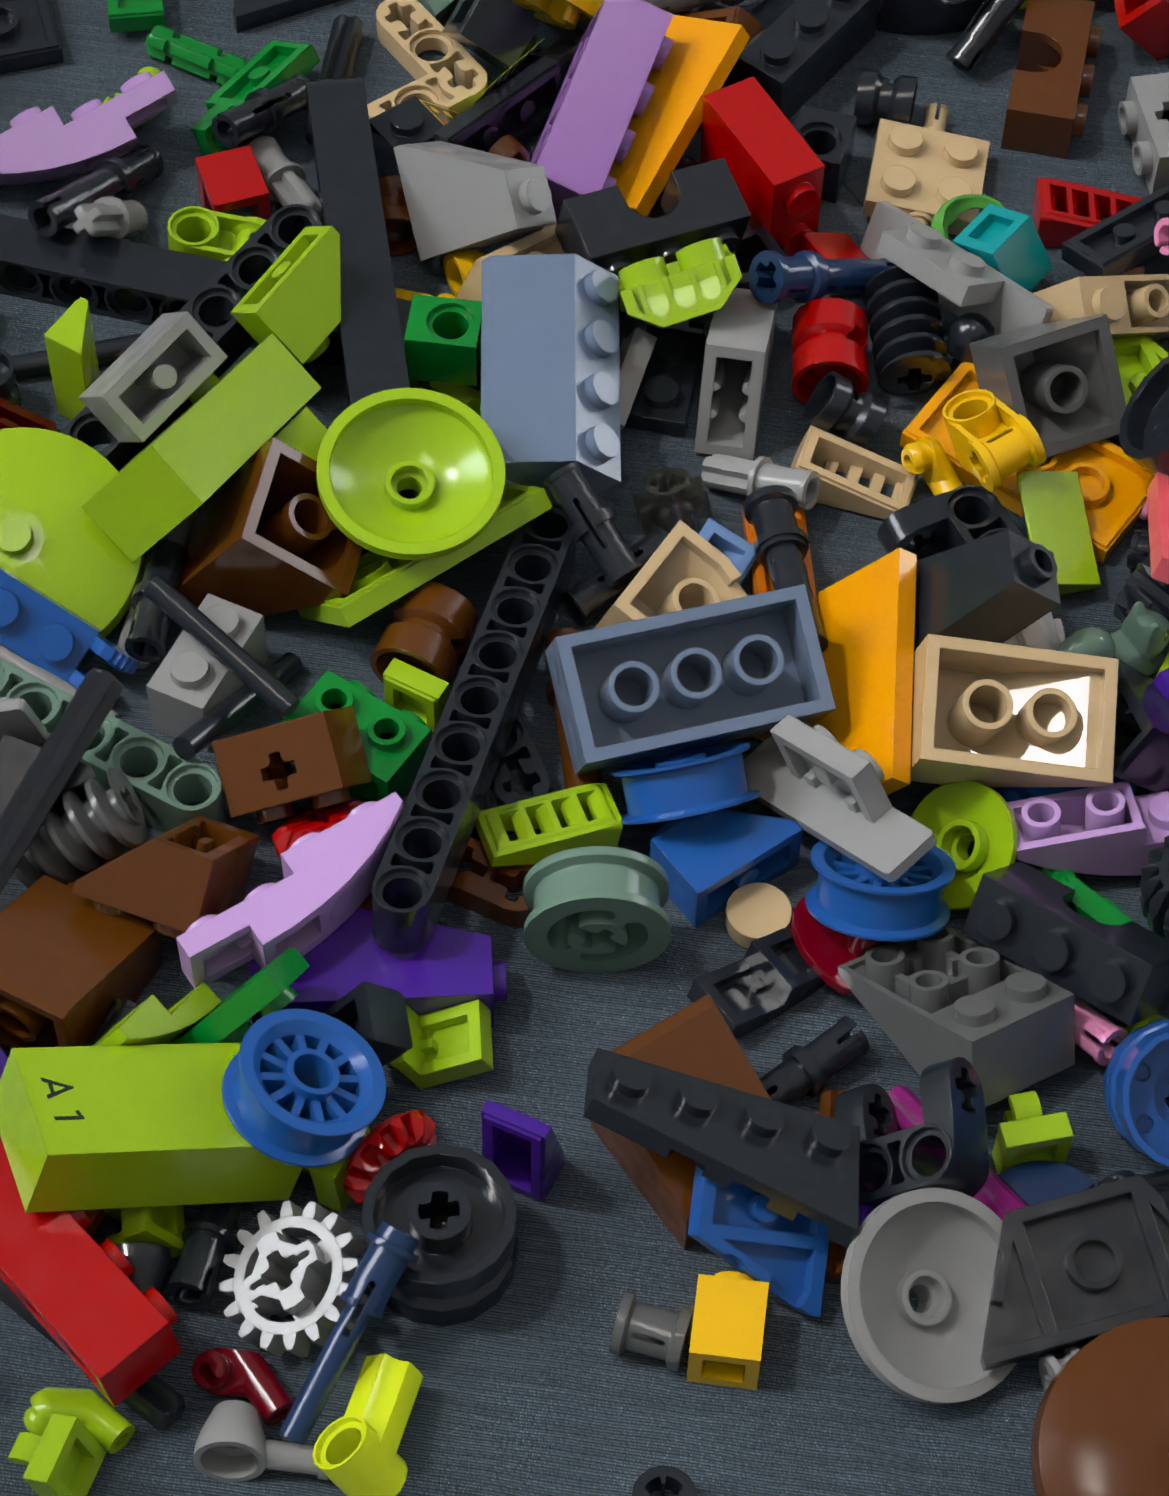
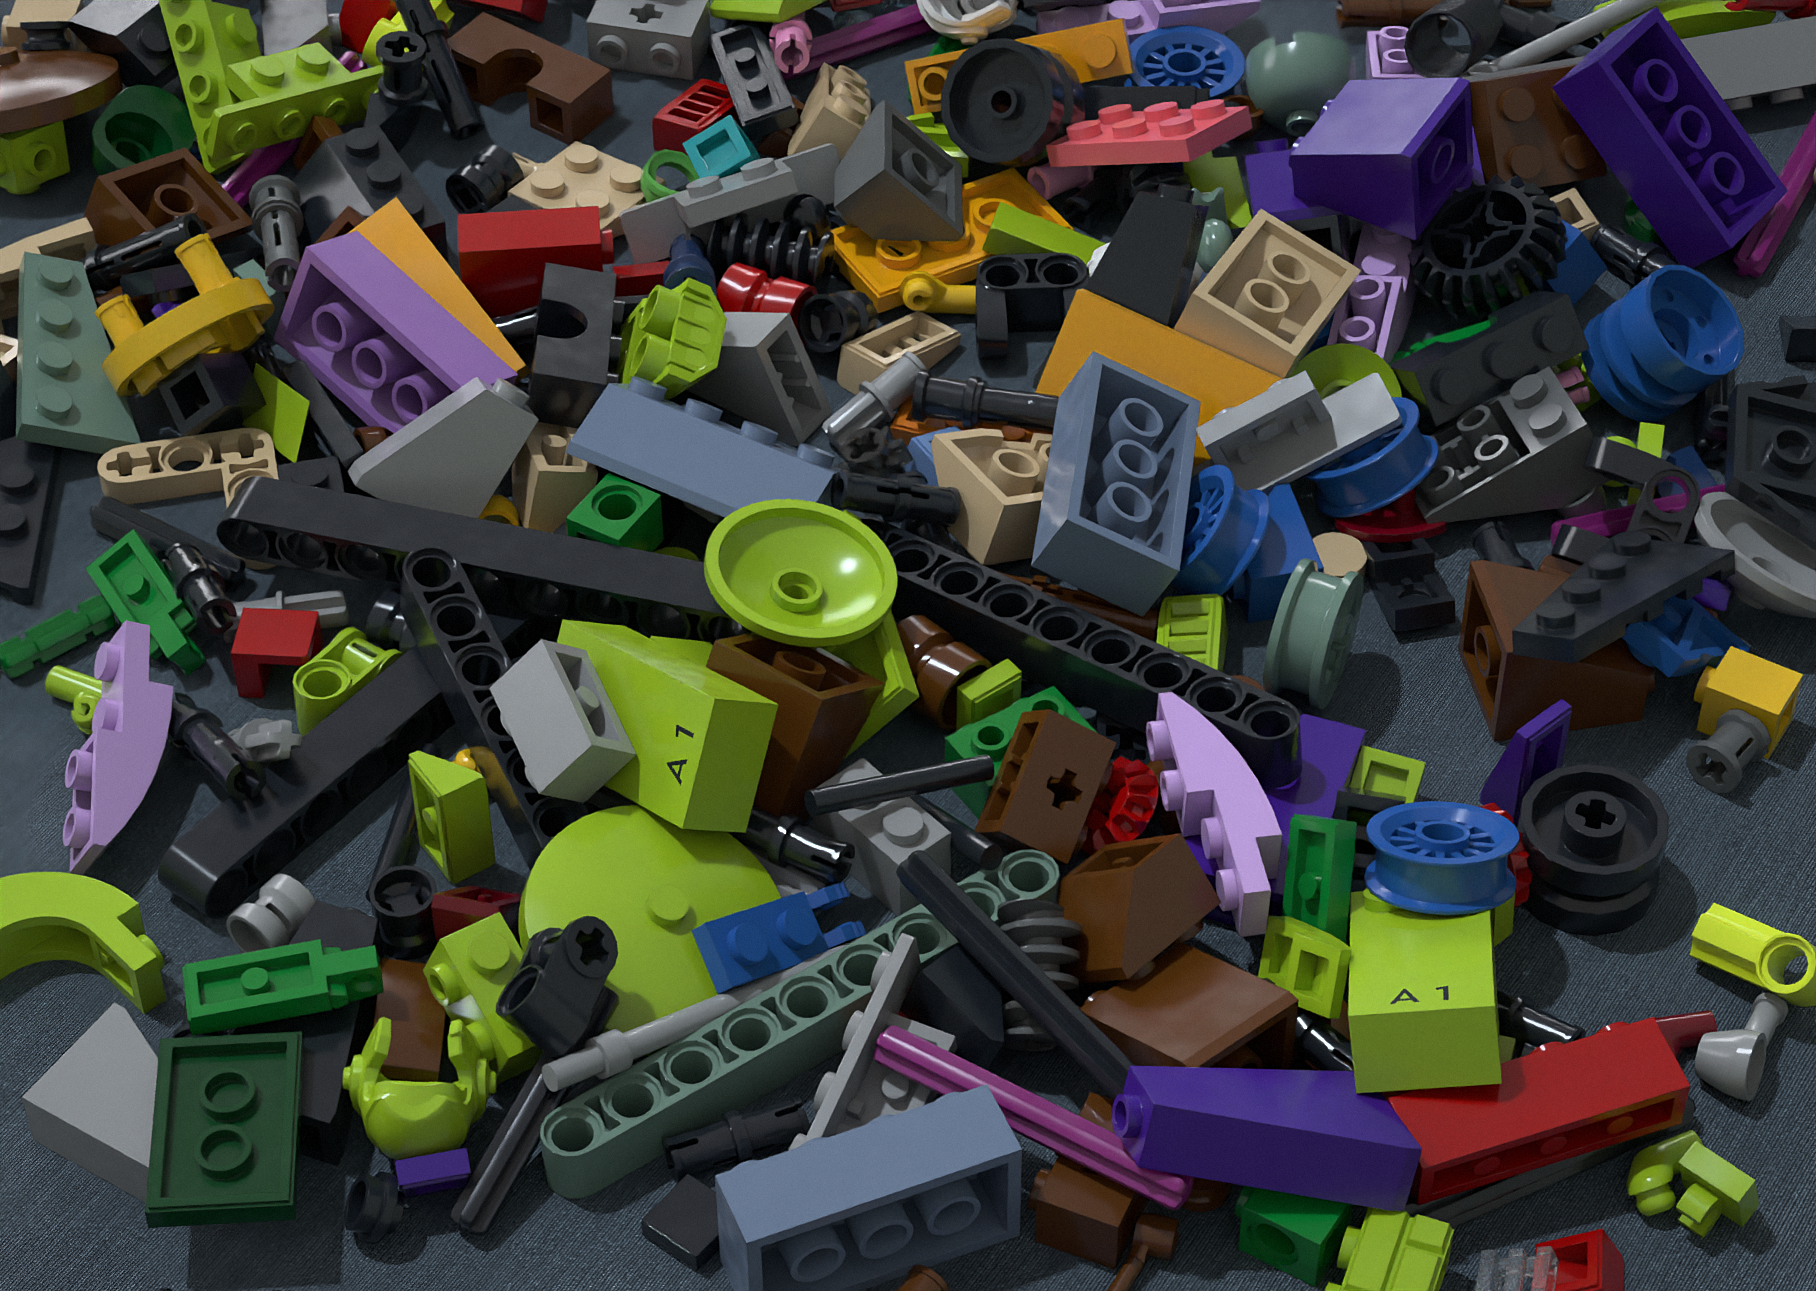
camera: 65 degrees left, 10 degrees down
light grey gear [219,1201,369,1358] -> none
lime slope [230,226,341,364] -> none
dark blue pin [279,1220,420,1445] -> none
yellow piece [942,389,1046,492] -> none

